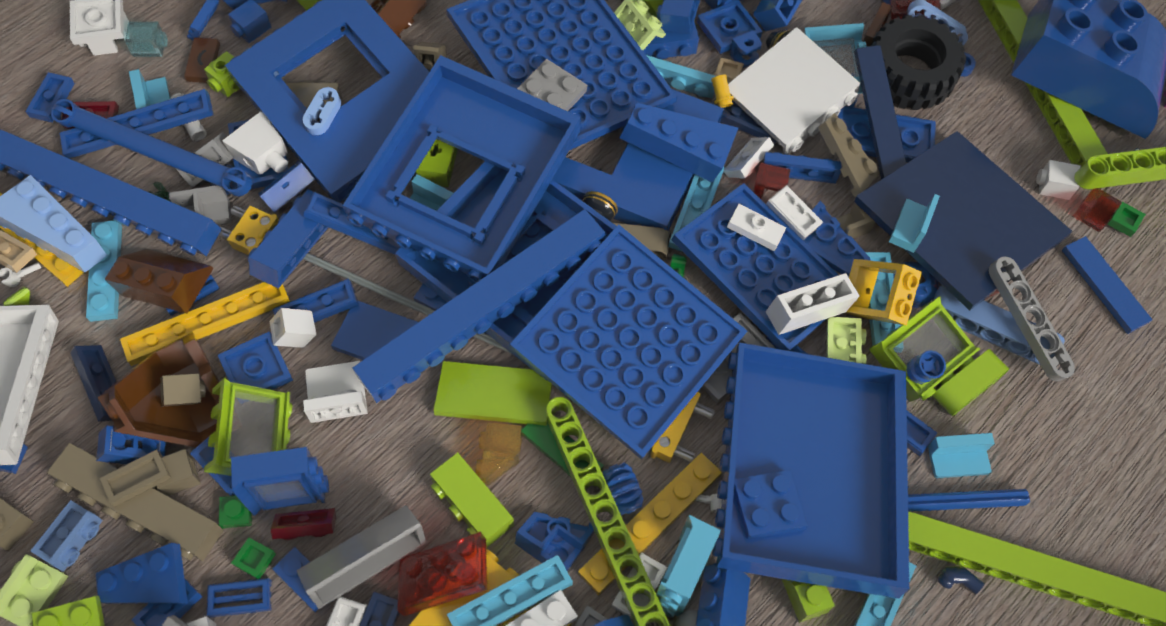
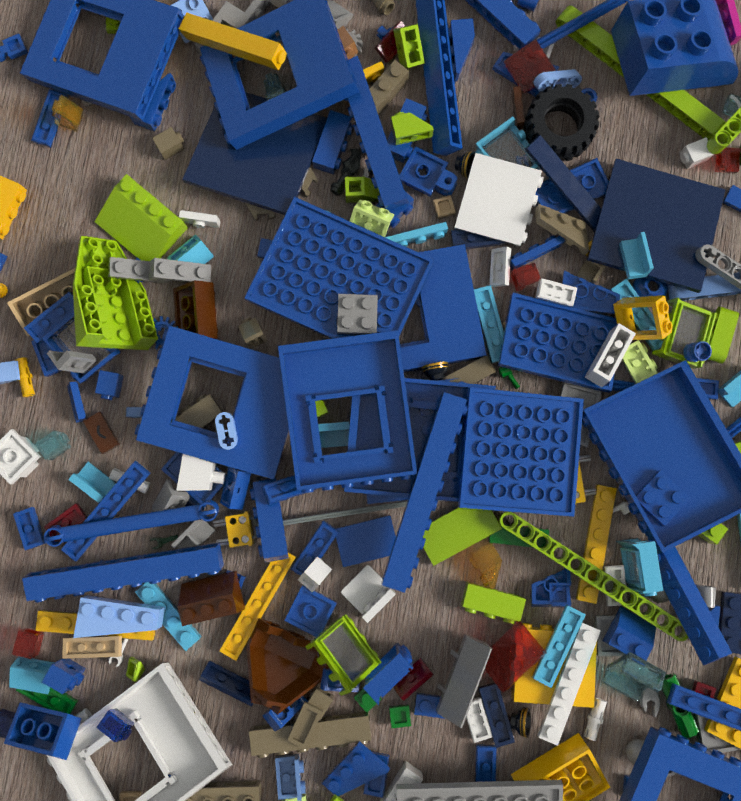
camera: 30 degrees left, 20 degrees up
dark tan brick [160,374,205,407] -> none
lime brick [204,51,240,97] -> none
blue tile [207,578,271,618] -> none
blue gear [602,463,644,515] -> none
blue wedge [619,103,738,182] -> none
yellow pin [711,75,734,108] -> none
white plate [727,204,786,251] -> none

